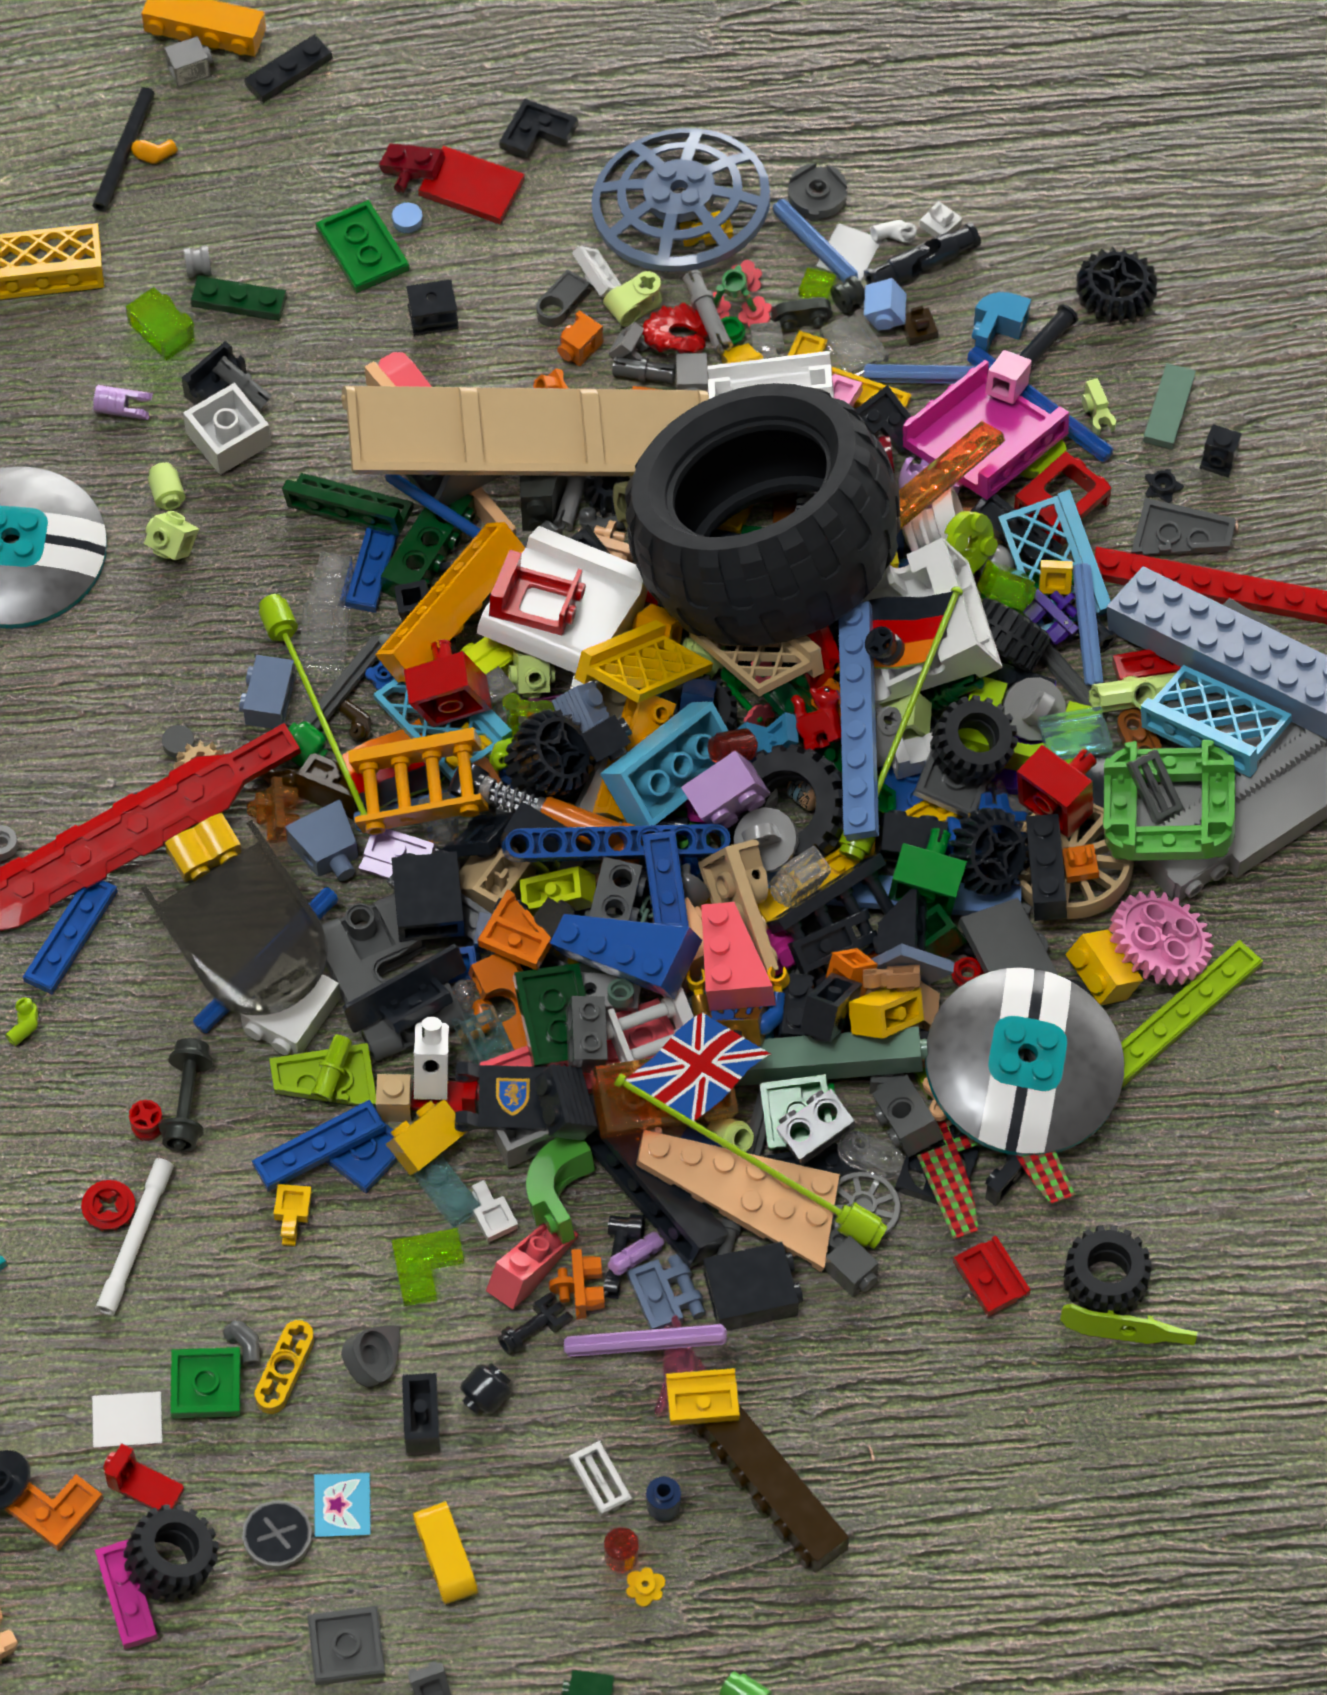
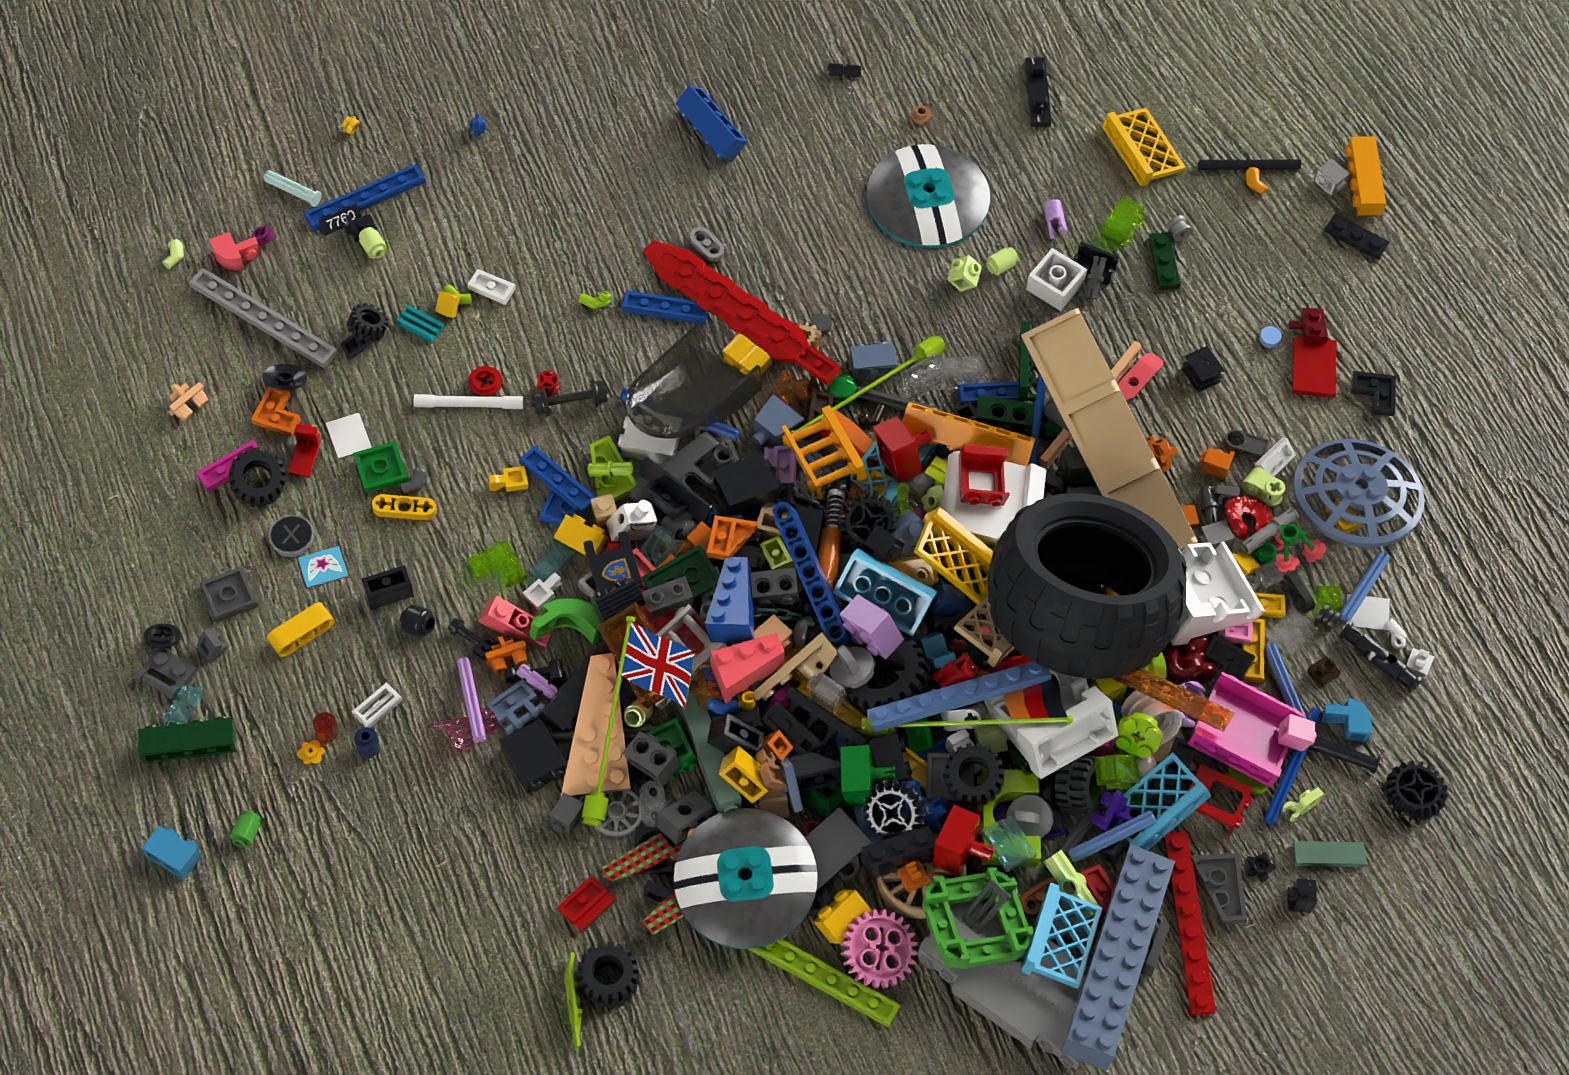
camera: 70 degrees right, 0 degrees up
green tile [315,200,410,294] -> none
dark grey piece [341,1325,400,1387] -> none
blue tile [642,831,689,927] -> none
yellow plate [666,1368,740,1426] -> none
dark brown brick [688,1403,849,1574] -> none
clear red brick [707,728,758,762] -> none
dark grey plate [788,163,847,222] -> none
light blue brick [864,278,906,331] -> none
black wheel [864,626,905,666] -> none
yellow plate [1039,560,1073,595] -> none

